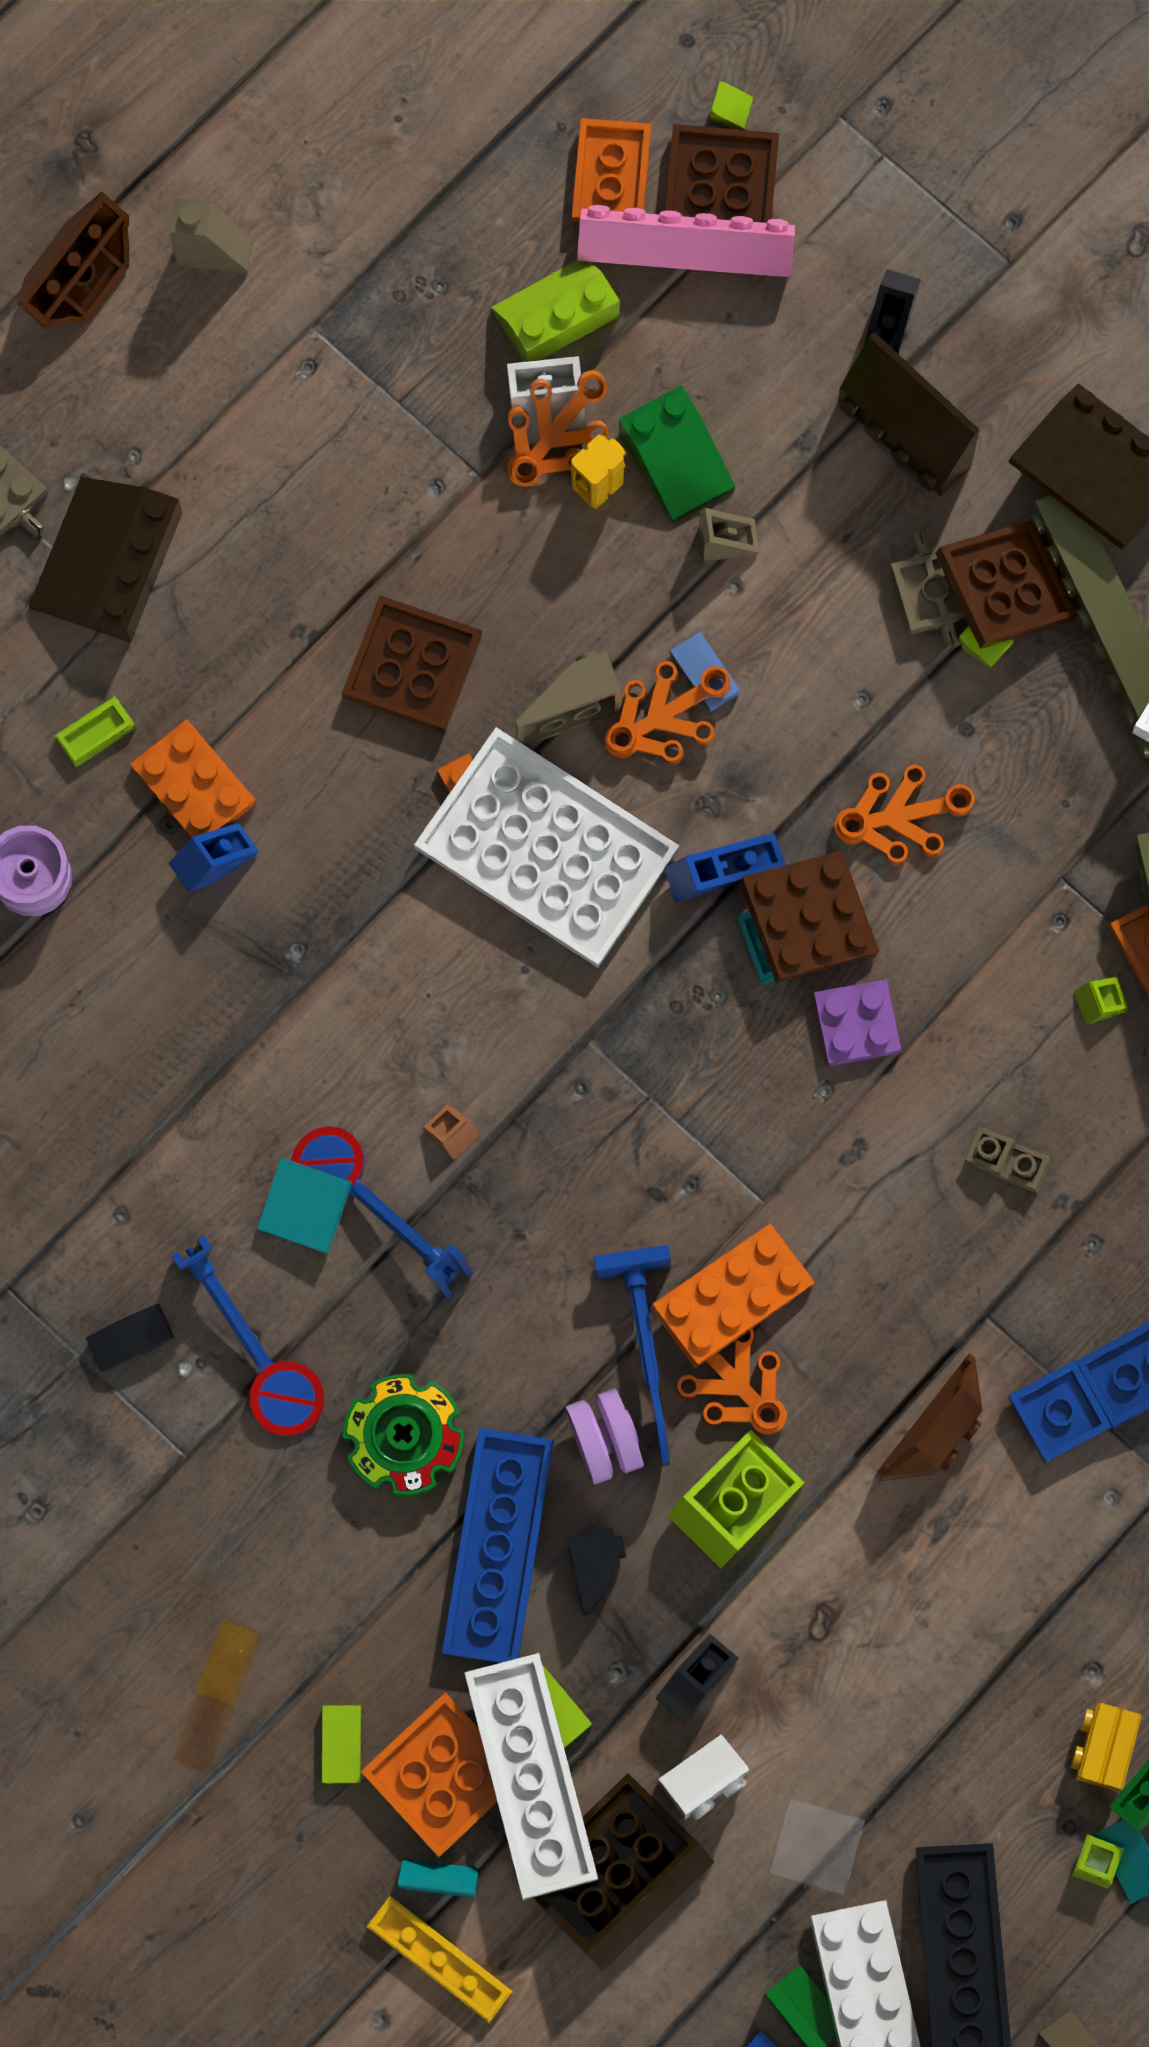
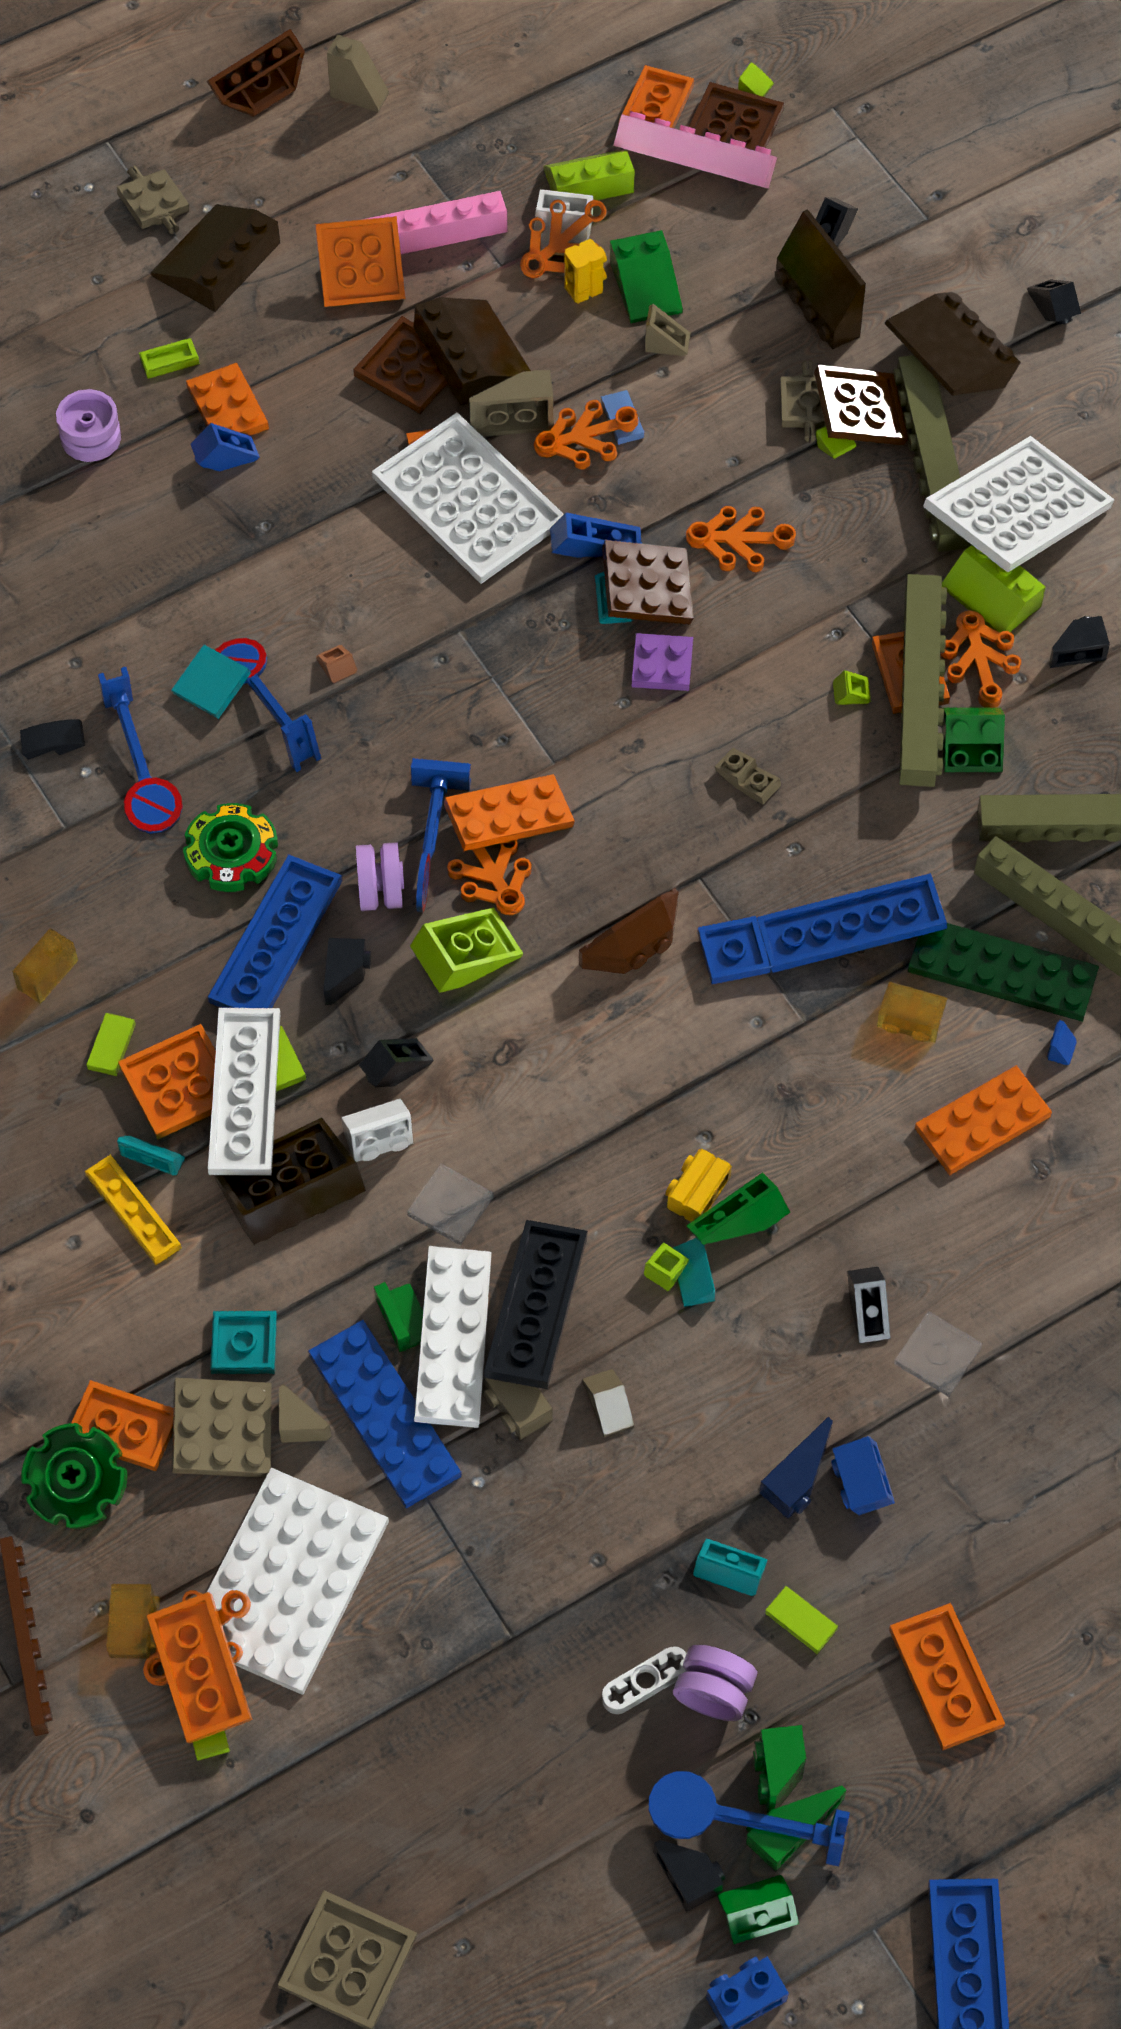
camera: 15 degrees right, 15 degrees down
none -> orange plate [315,216,405,307]
none -> bright pink brick [362,191,508,254]
none -> dark brown slope [413,297,531,405]

